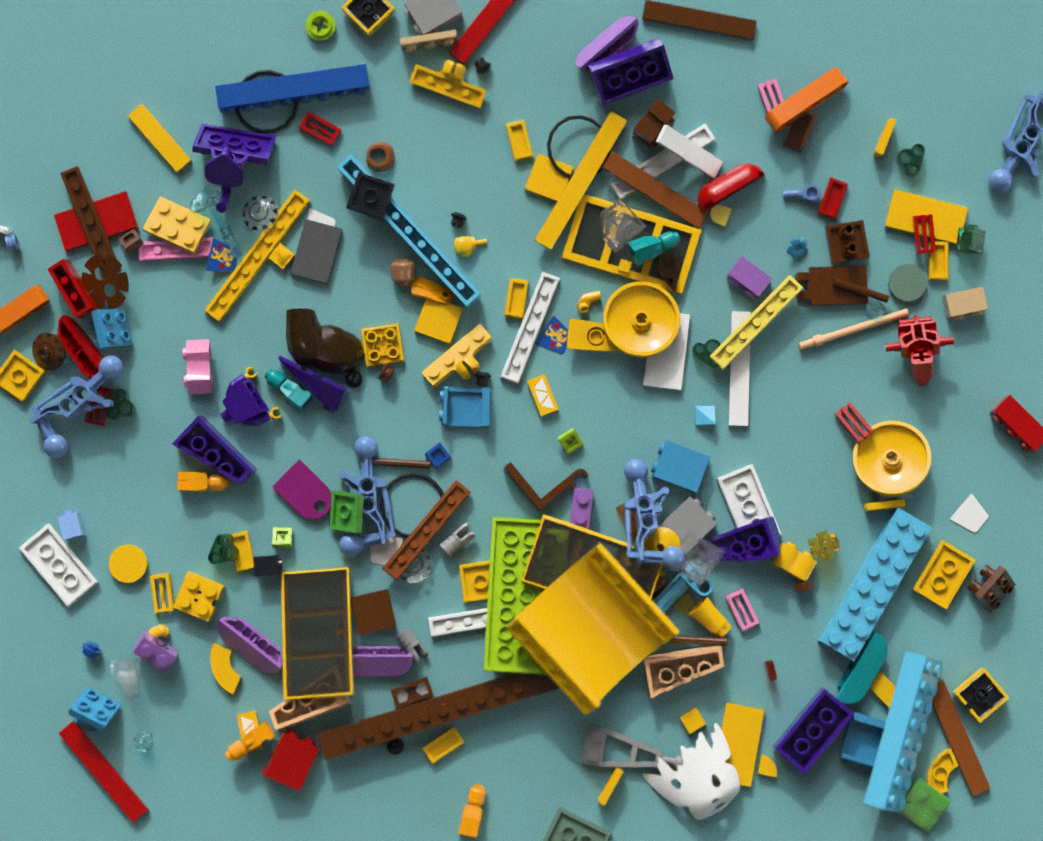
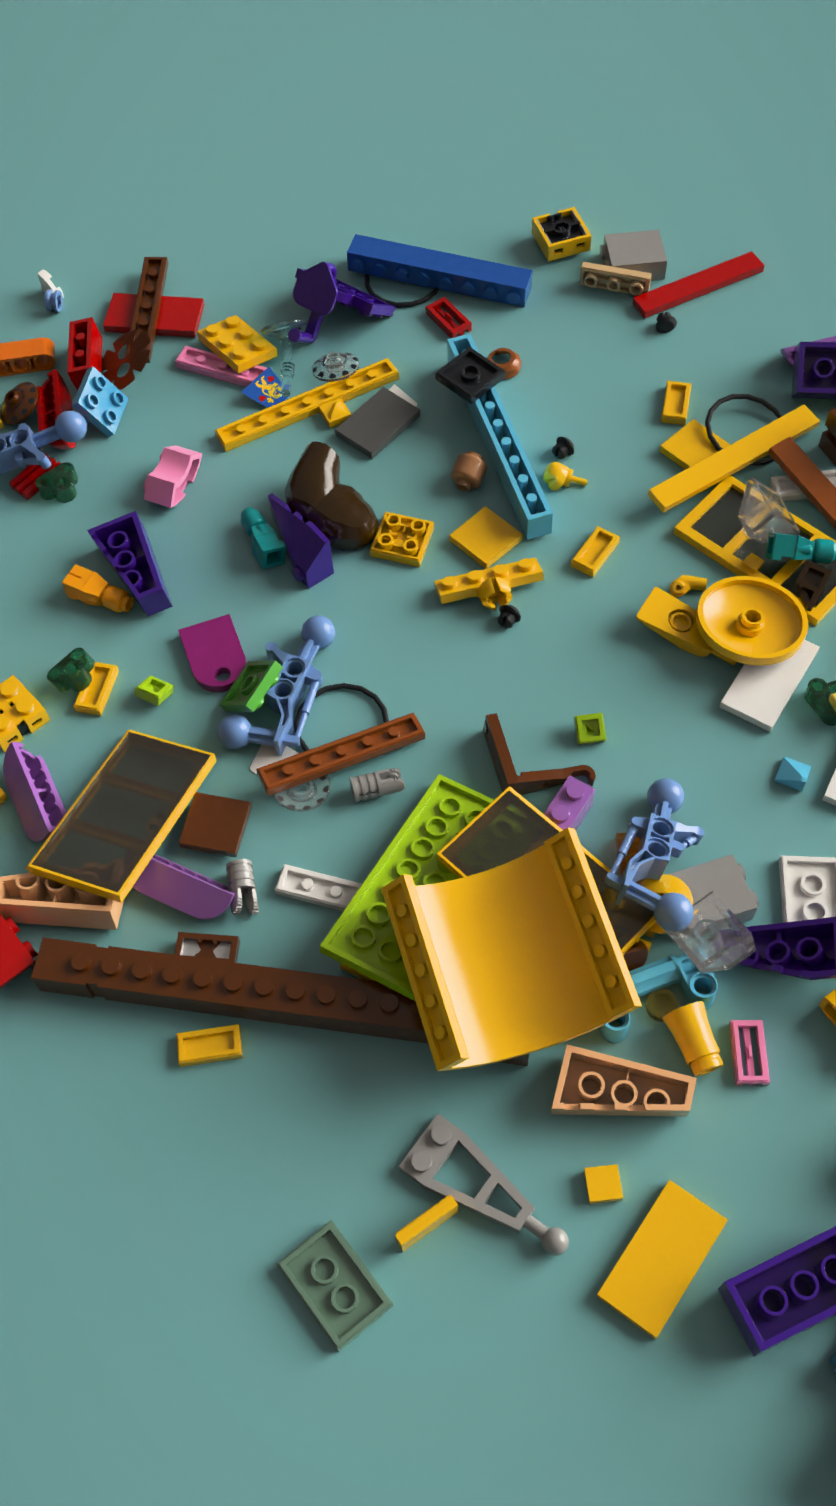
camera: 30 degrees right, 25 degrees down
reddish brown tile [118,228,144,254] -> none
yellow tile [128,104,192,173] -> none
dark purple torso [221,367,282,426] -> none
black brick [253,555,283,576] -> none
lime gear [305,11,335,41] -> none
black piece [346,371,363,388] -> none
reddish brown bar [372,458,430,469] -> none
reddish brown bush [379,364,395,383] -> none
black piece [387,738,404,755] -> none
yellow plate [409,60,487,108] -> none
light orange piece [410,275,454,304] -> none
blue tile [425,442,452,469] -> none
dark azure panel [439,386,490,428] -> none
light orange piece [458,784,487,838] -> none
yellow tile [459,560,490,603] -> none
white tile [500,271,560,384] -> none
yellow tile [527,374,559,417] -> none
blue sticker [535,316,568,354] -> none
white piece [643,723,740,820] -> none
dark azure panel [651,440,710,493] -> none
reddish brown bar [669,635,728,646] -> none
yellow tile [757,754,777,778] -> none
clear red tile [763,660,777,681] -> none

